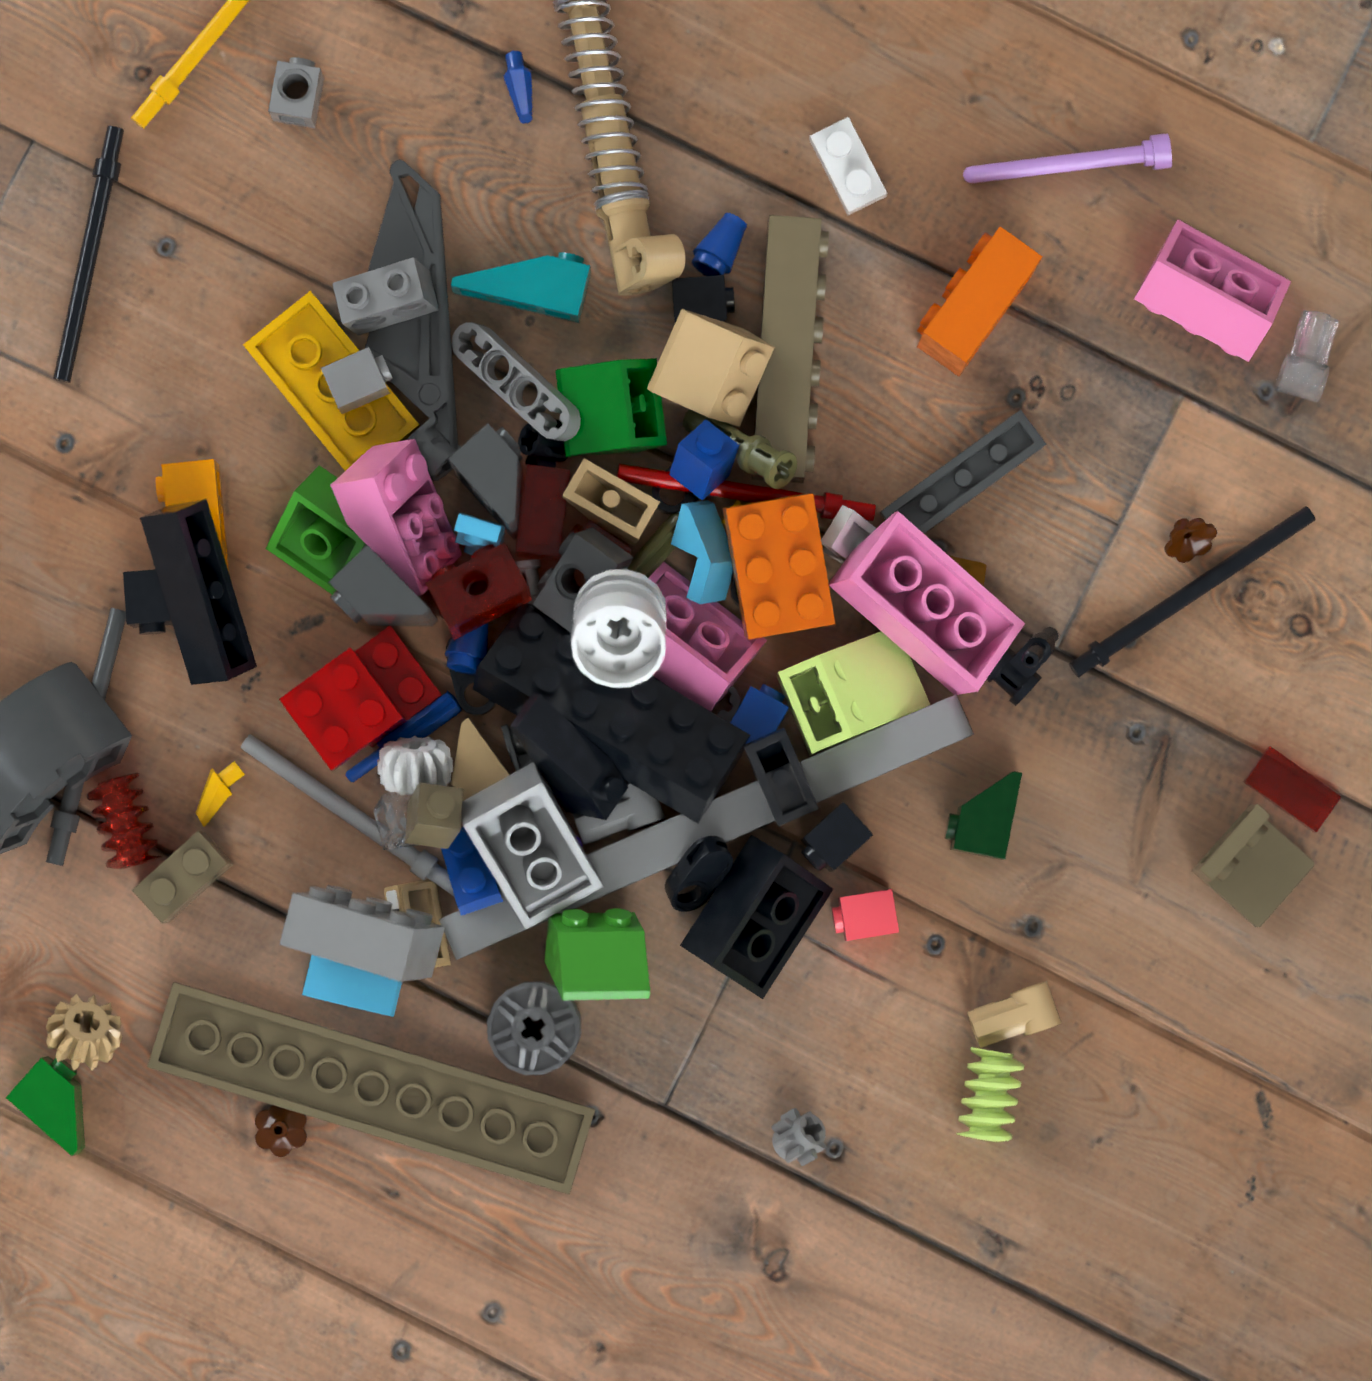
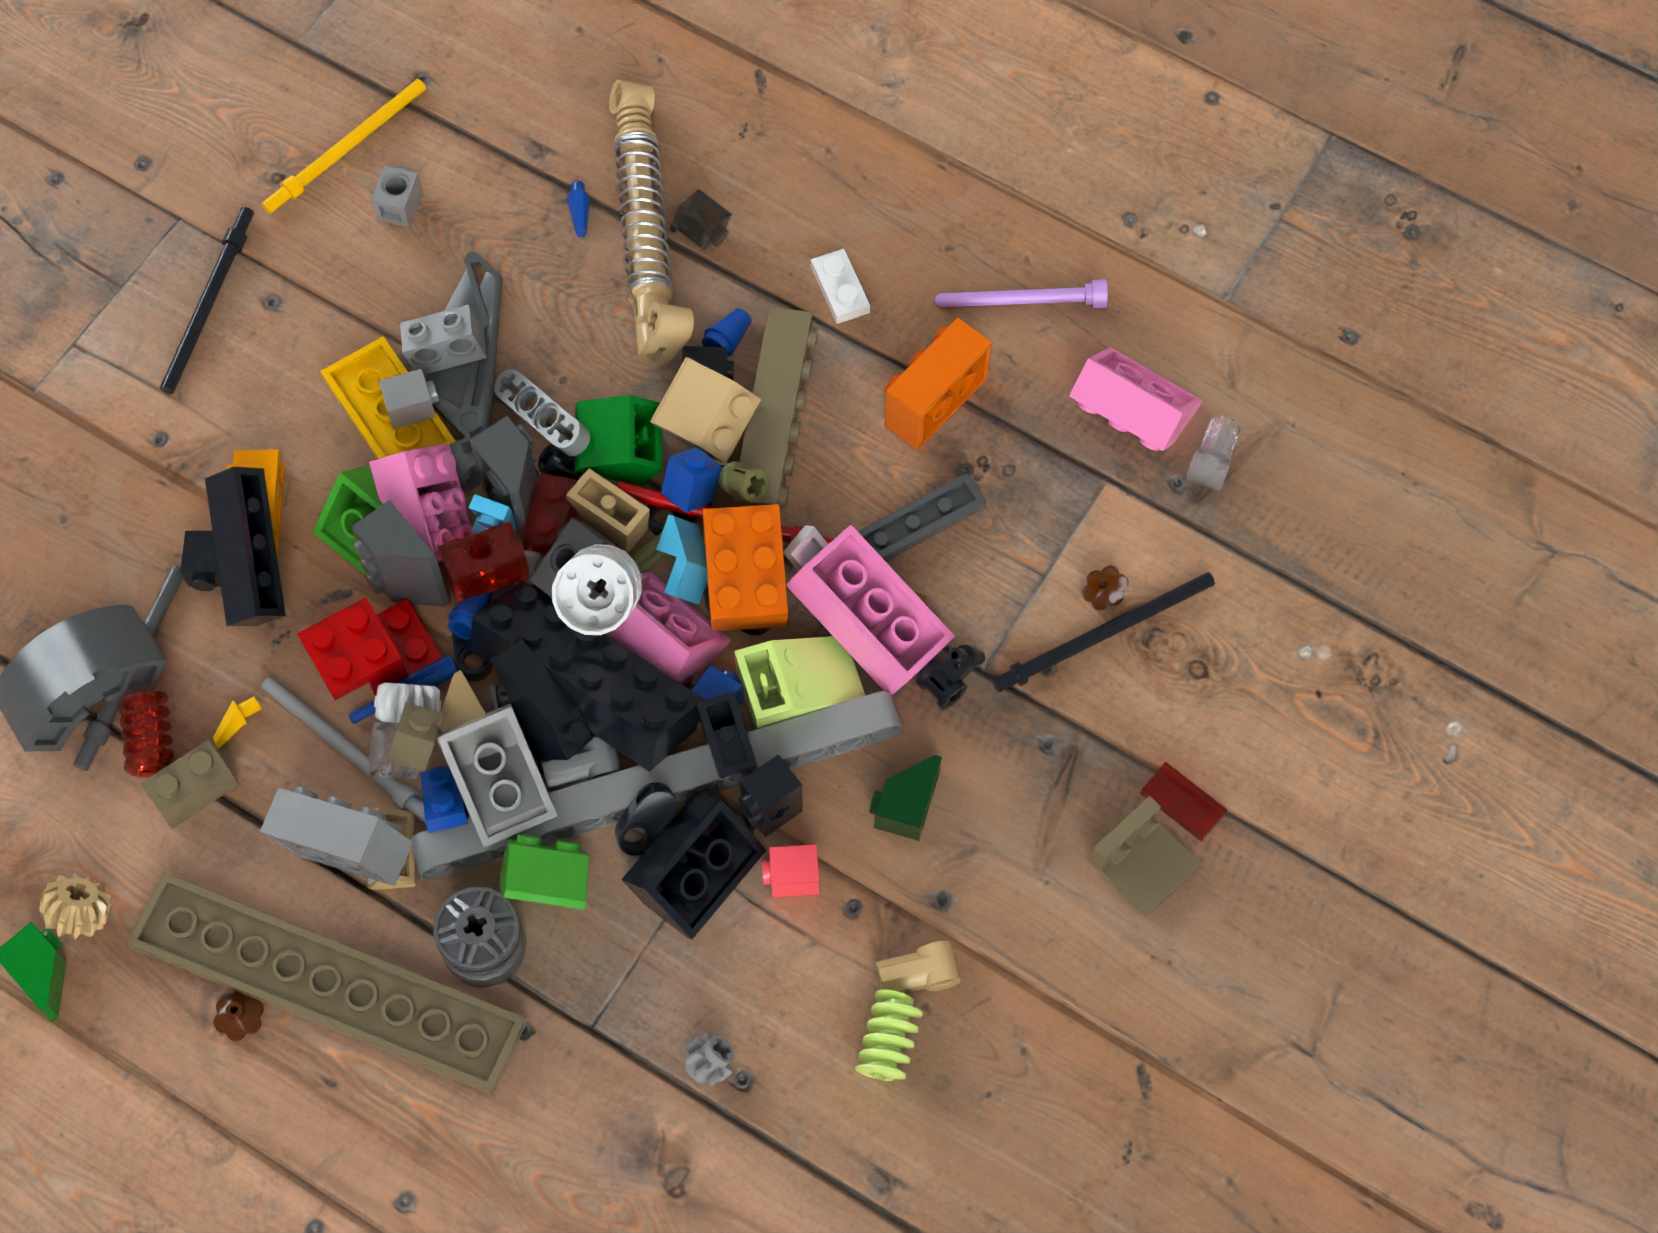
camera: 10 degrees right, 20 degrees down
medium azure slope [302,955,402,1017] -> none
teal slope [451,252,591,323] -> none
none -> clear smoke brick [669,189,732,250]

